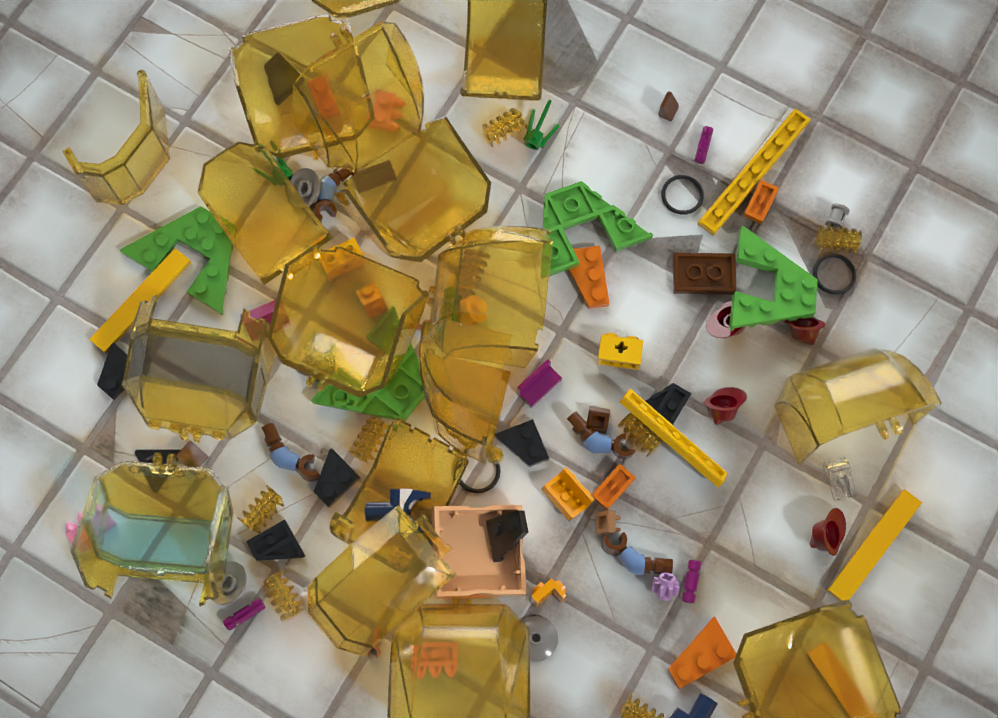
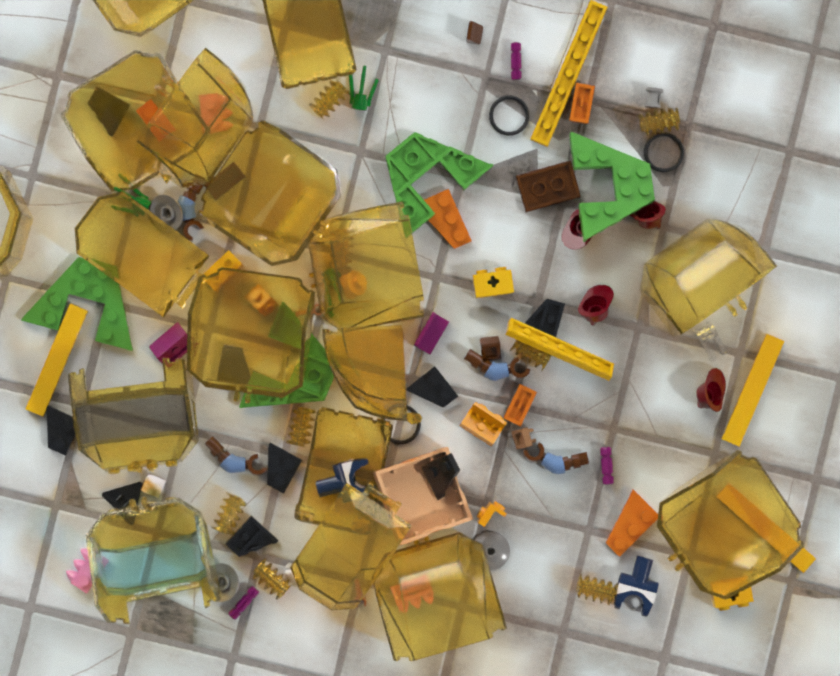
camera: 15 degrees left, 15 degrees up
lavender gear [652,573,680,601] -> none

